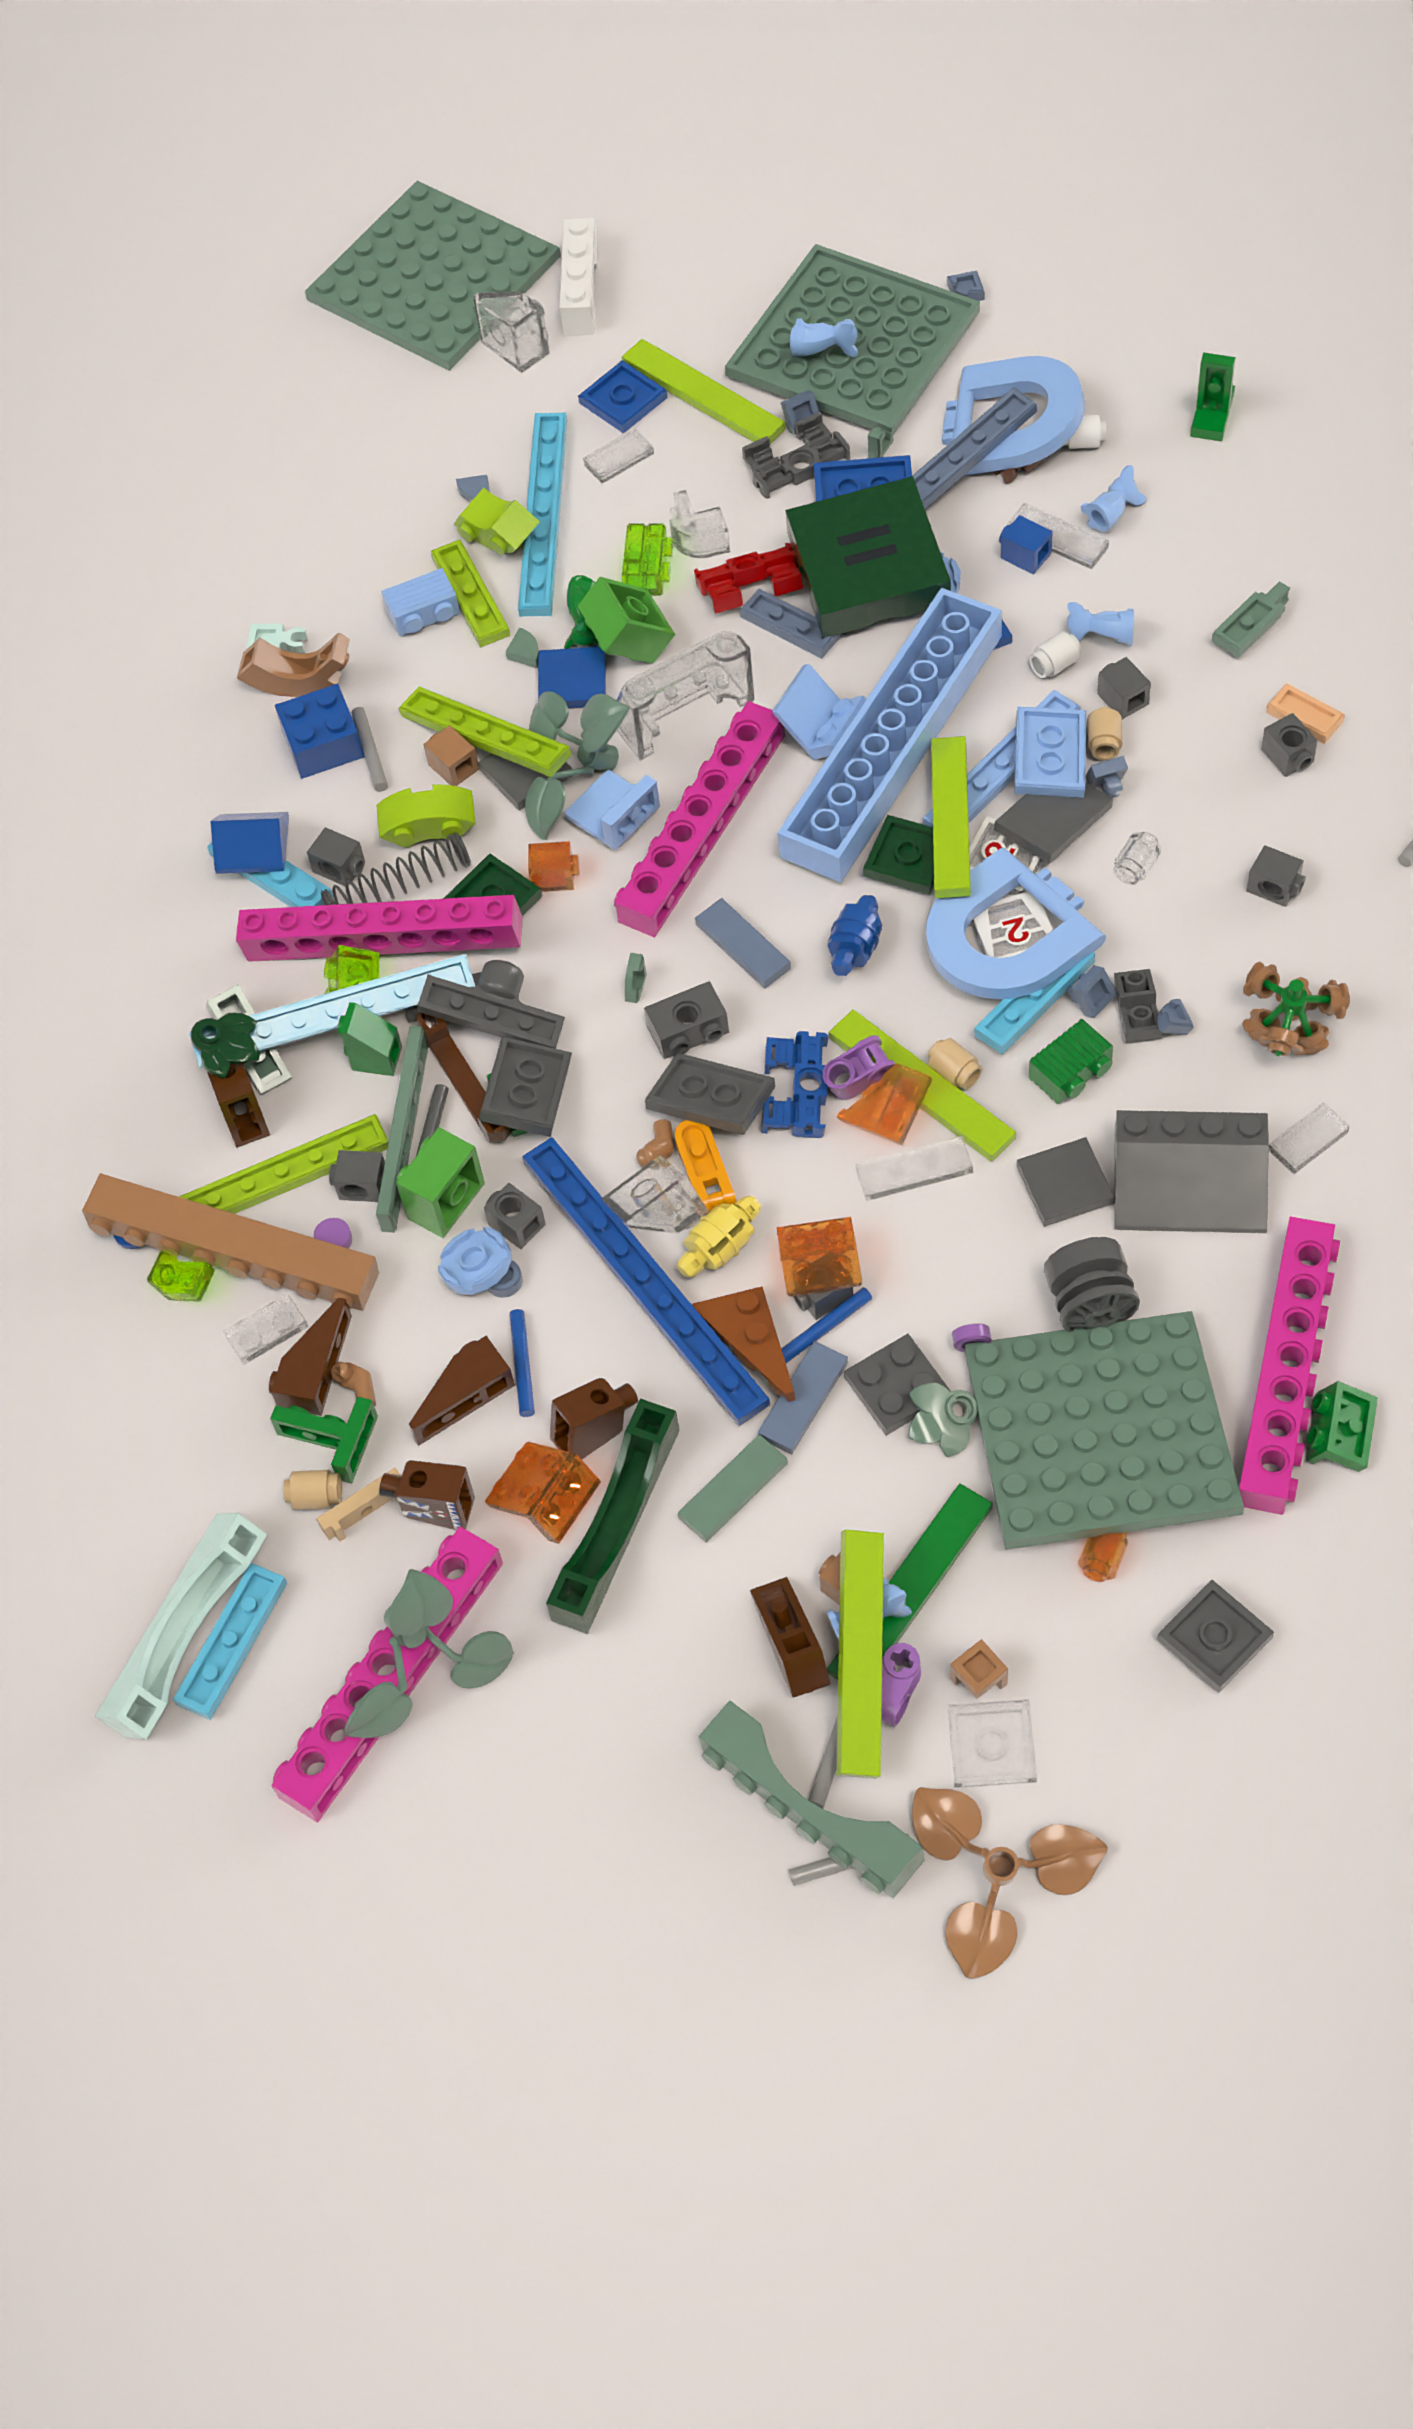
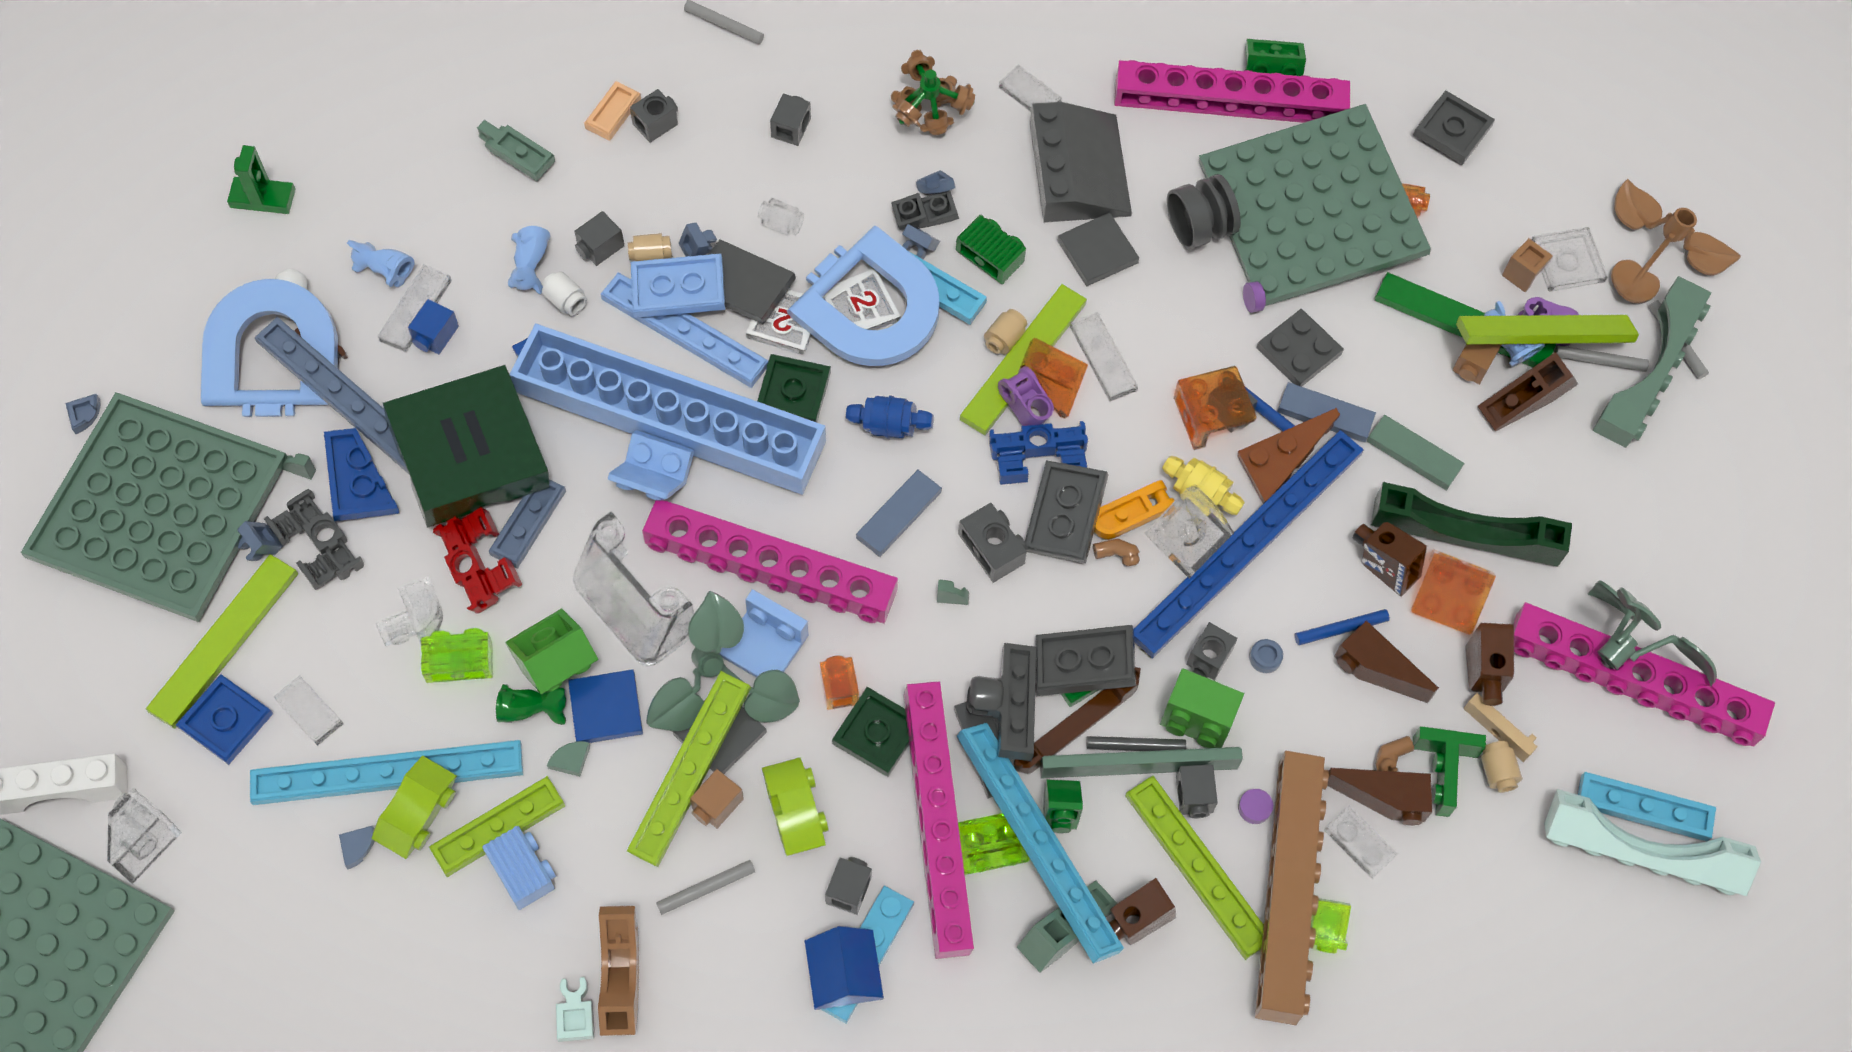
camera: 110 degrees left, 5 degrees up
dark green plate [191,1013,259,1079] -> none
blue brick [274,683,365,779] -> none
dark grey piece [321,832,471,905] -> none
light blue tile [438,1227,512,1295] -> none
light blue animal [790,318,858,357] -> none
sand green plate [909,1383,978,1457] -> none
lime tile [931,736,971,898] -> none

